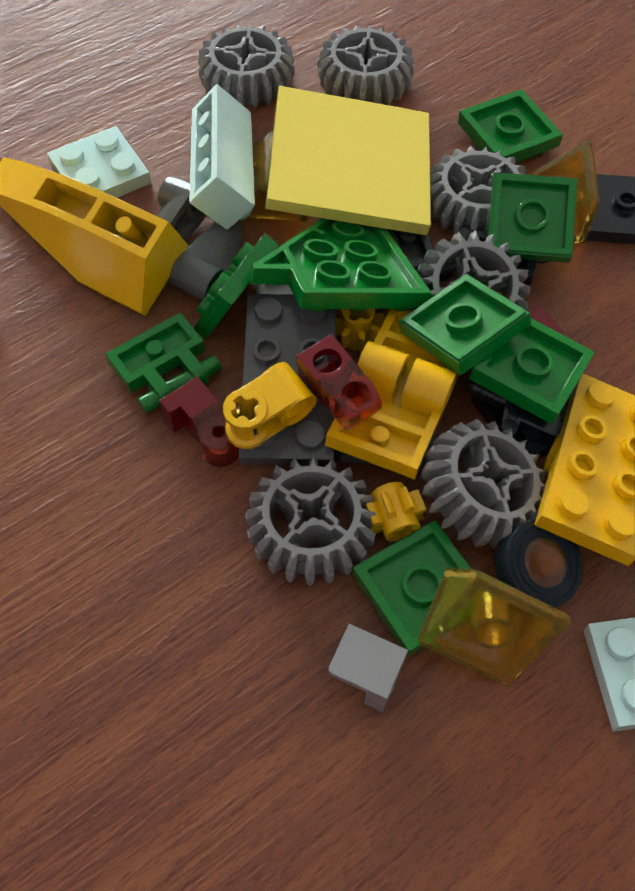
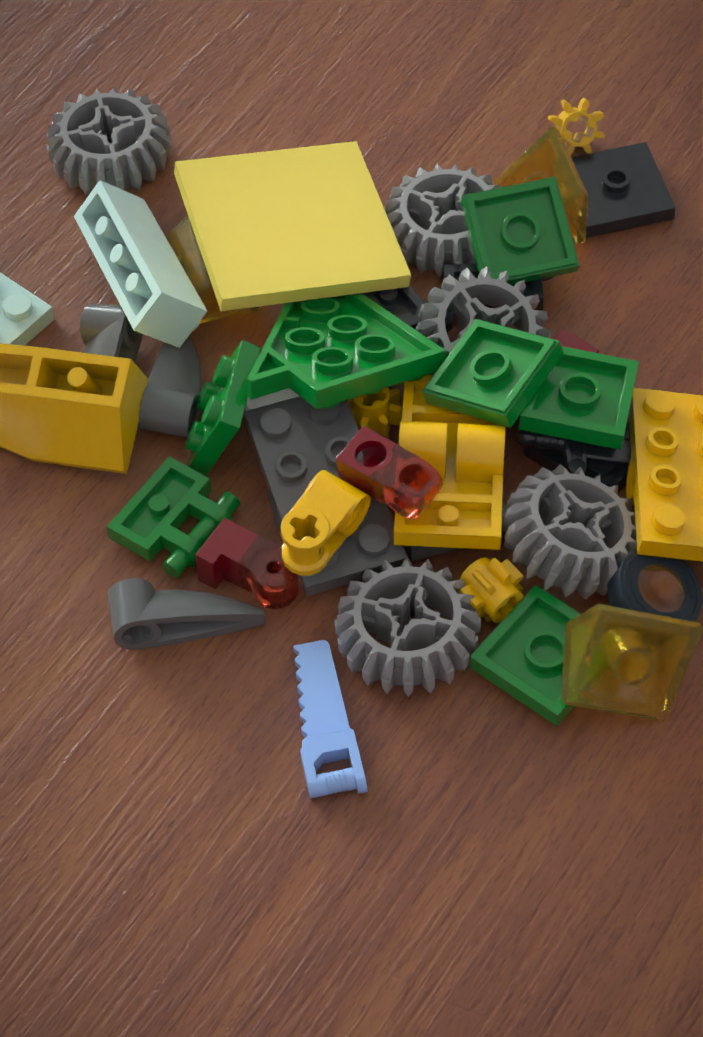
camera: 15 degrees left, 5 degrees down
light grey gear [318,25,415,106] -> none
light grey panel [328,624,408,713] -> none
green plate [457,89,563,163] -> none
none -> dark grey piece [107,578,265,649]
none -> light blue piece [293,640,368,799]
none -> yellow gear [548,98,605,156]

